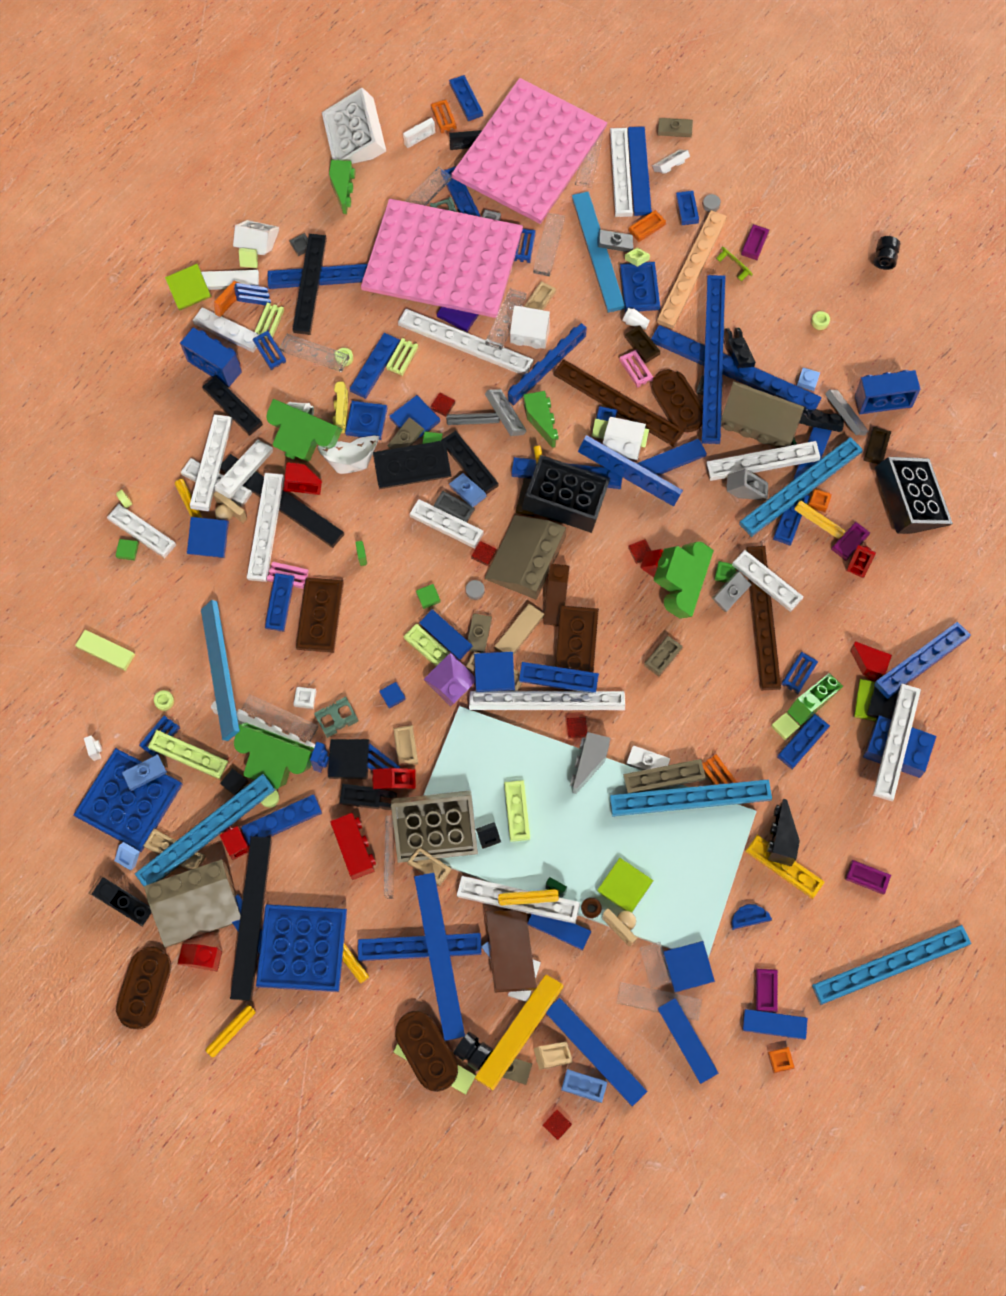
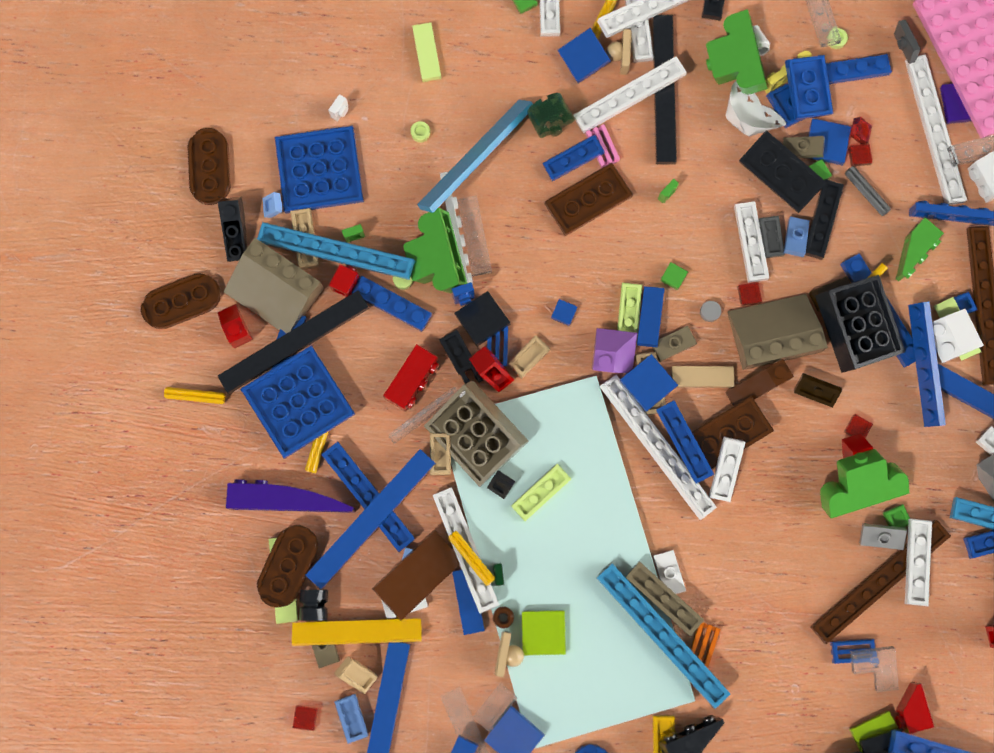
camera: 50 degrees right, 10 degrees up
medium blue plate [122,755,167,791] -> none
blue tile [139,715,180,757] -> none
yellowish green tile [148,730,228,779] -> none
white plate [215,439,273,499] -> none
black tile [220,768,249,796] -> none
red slope [284,462,322,495] -> none
white tile [294,687,317,709] -> none
sand green piece [314,697,359,738] -> none
yellowish green tile [386,338,418,376] -> none
light grey tile [485,389,526,436] -> none
clear red tile [566,717,587,739] -> none
light grey slope [570,732,610,794] -> none
dark tan plate [644,636,683,677] -> none
yellowish green tile [771,713,800,740] -> none
blue tile [777,713,830,770] -> none
bright green slope [787,673,843,725] -> none
none -> reddish brown tile [188,128,230,205]
none -> dark purple slope [226,479,355,513]
none -> bright green tile [342,224,365,243]
none -> clear green brick [527,93,575,138]
none -> white tile [709,436,745,502]
none -> blue tile [785,55,834,120]
none -> dark brown plate [794,373,842,408]
none -> clear red plate [850,117,872,145]
none -> clear tile [850,646,899,692]
none -> dark grey plate [894,20,921,64]

